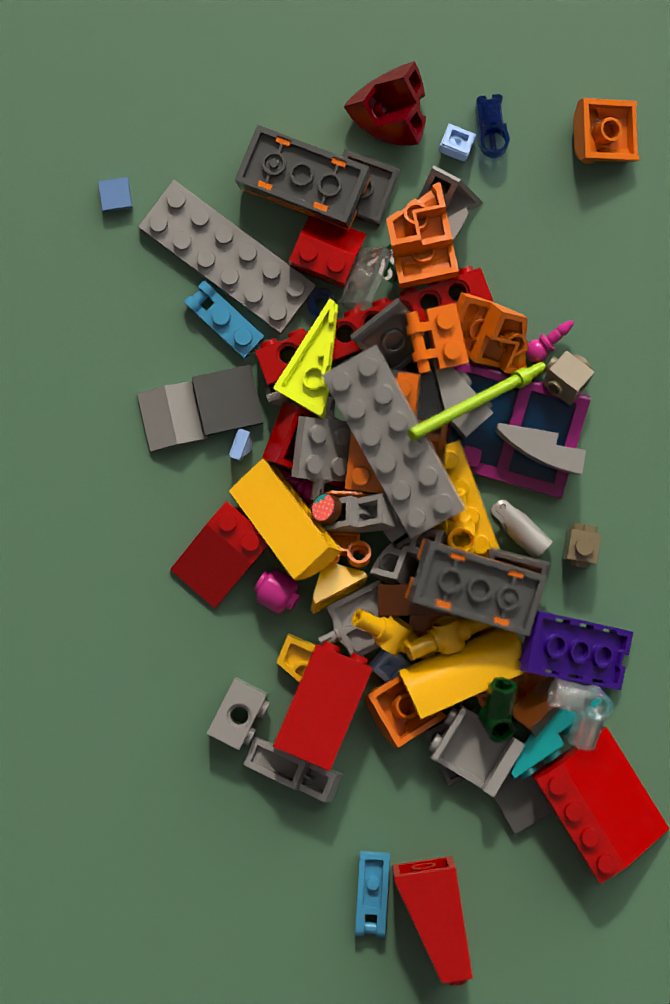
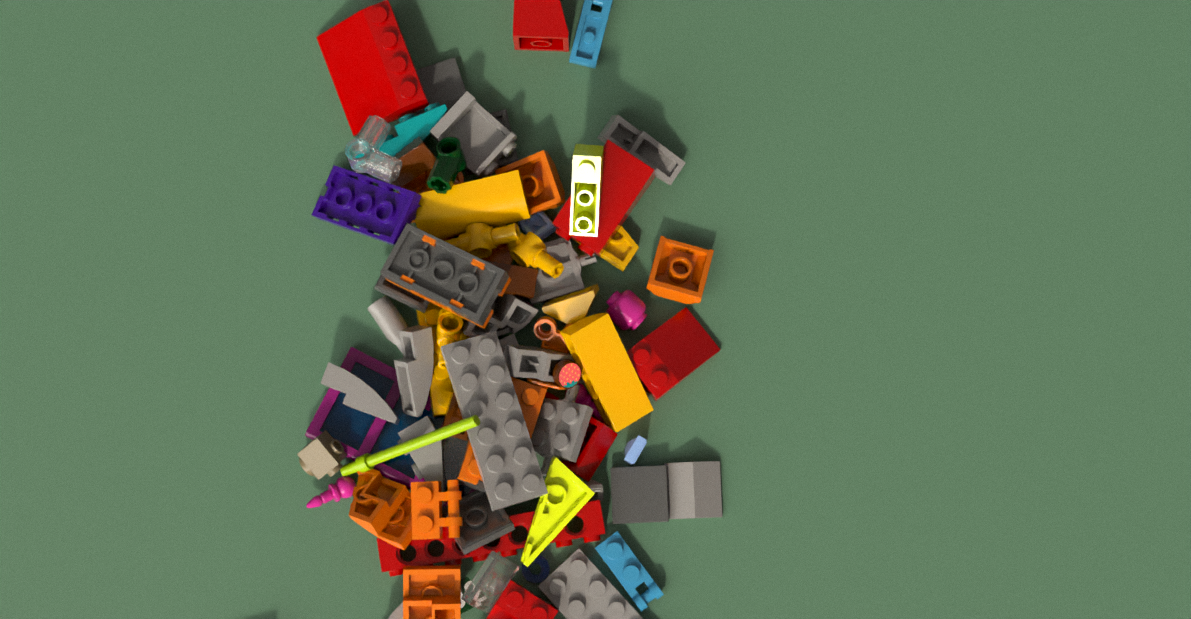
camera: 175 degrees left, 5 degrees down
light grey brick [207,677,270,750] -> none
dark tan brick [562,523,602,569] -> none
none -> light grey slope [394,325,434,417]
none -> neon yellow slope [569,144,604,237]
none -> orange slope [647,236,714,304]

